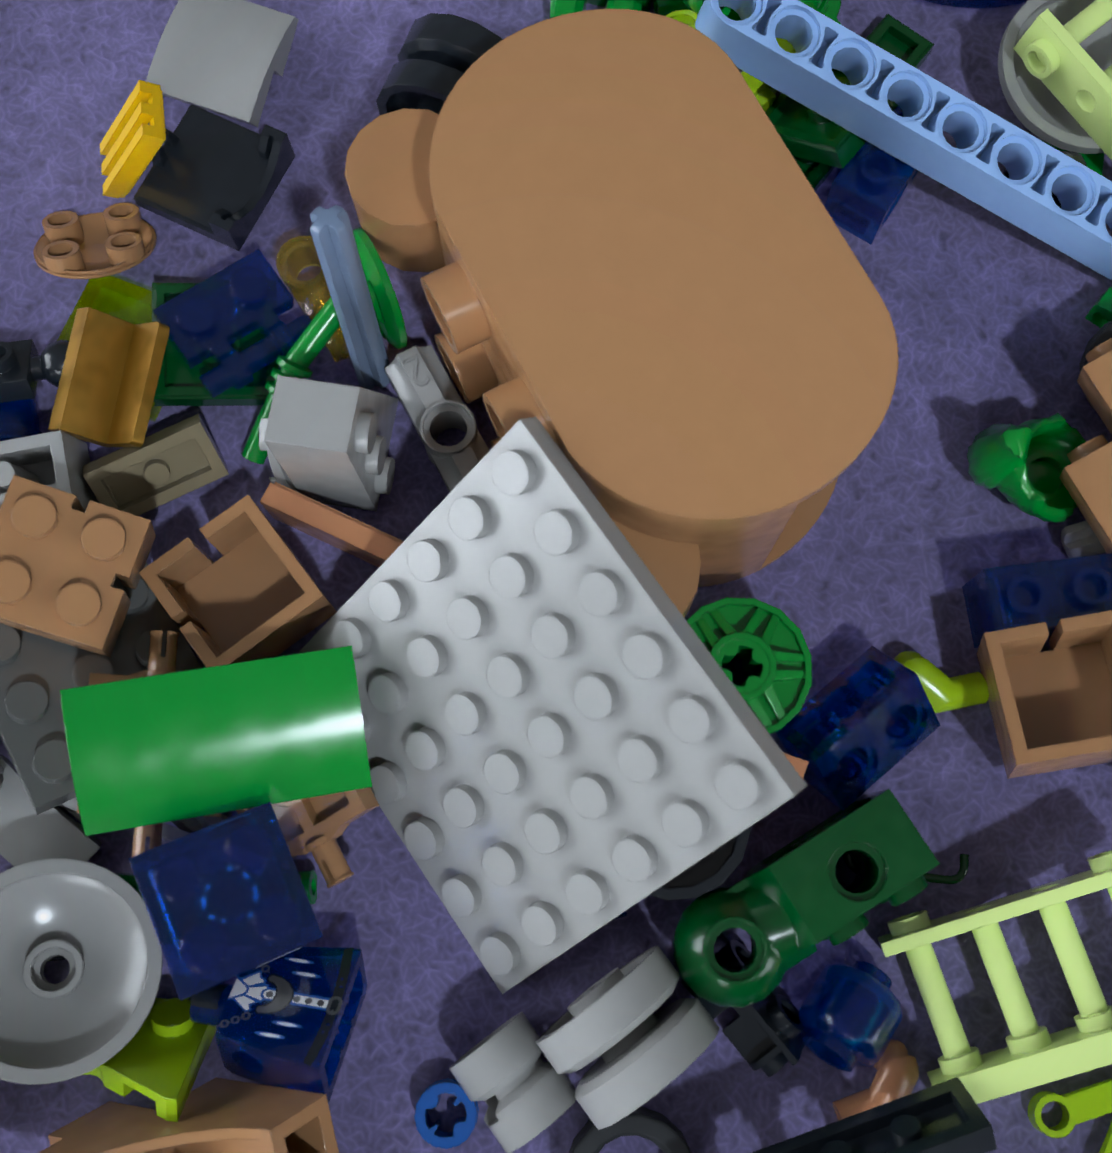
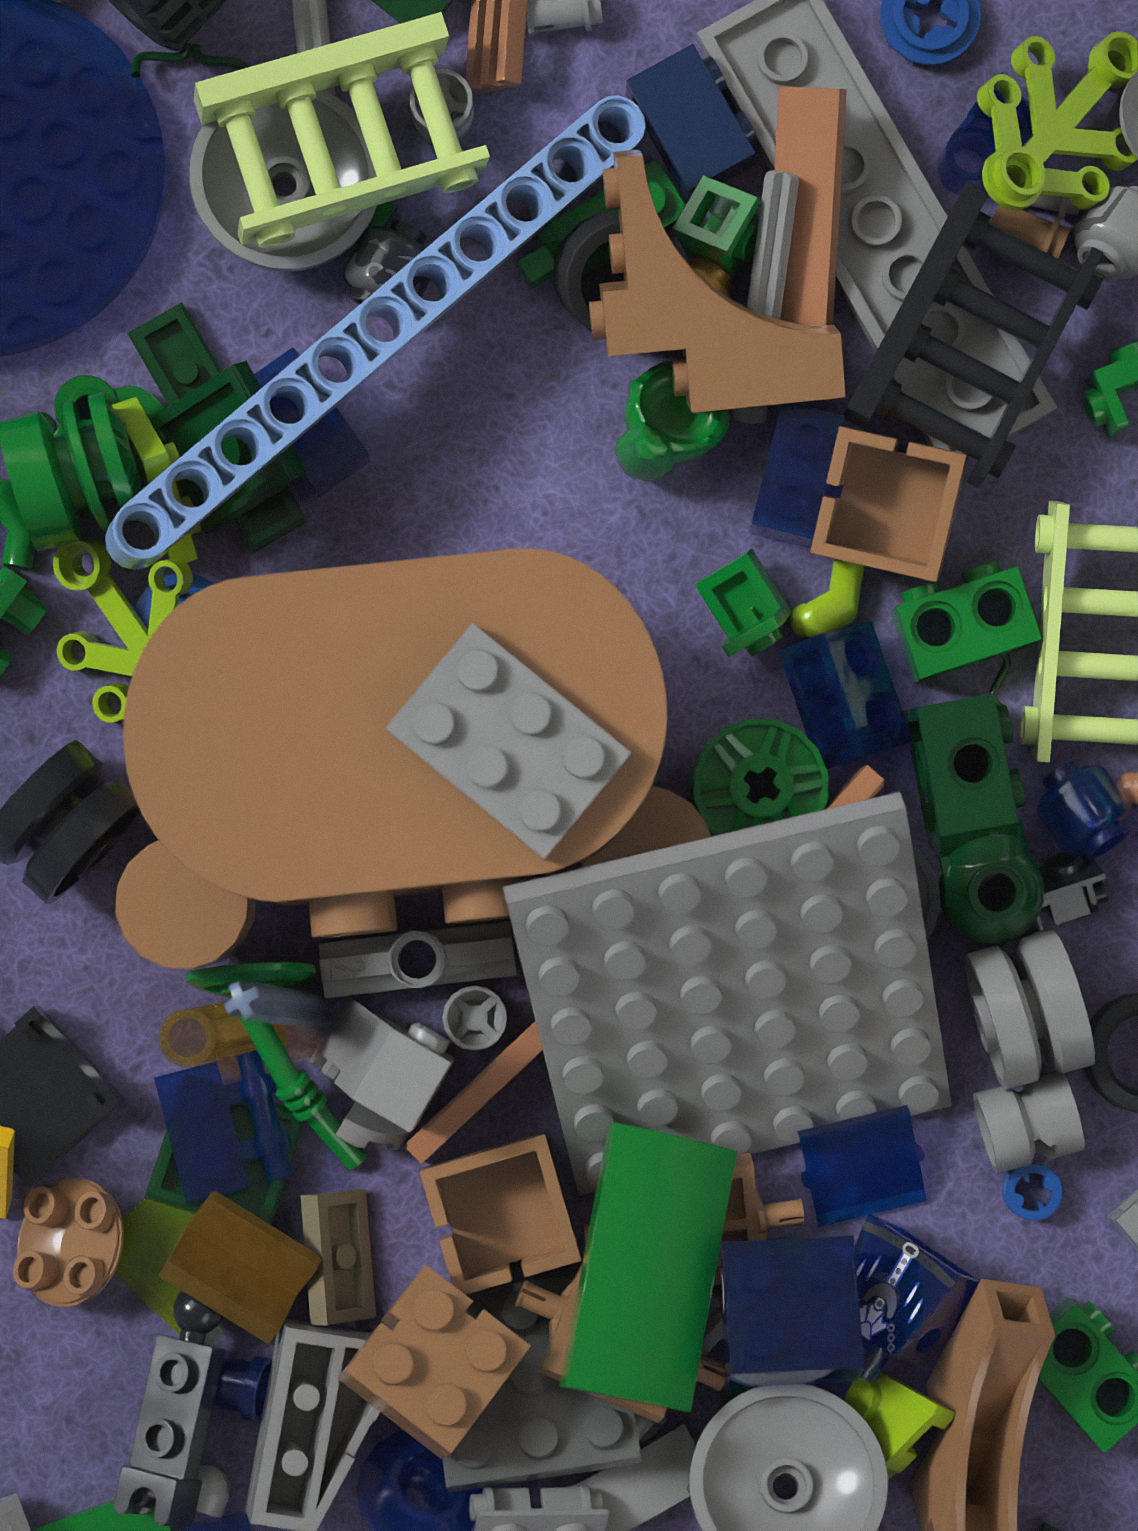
camera: 75 degrees left, 10 degrees up
none -> light grey plate [385,623,631,860]
none -> light grey wheel [442,986,508,1051]
none -> green bracket [695,548,792,657]
none -> clear blue piece [797,1105,927,1227]
none -> green brick [890,561,1042,684]

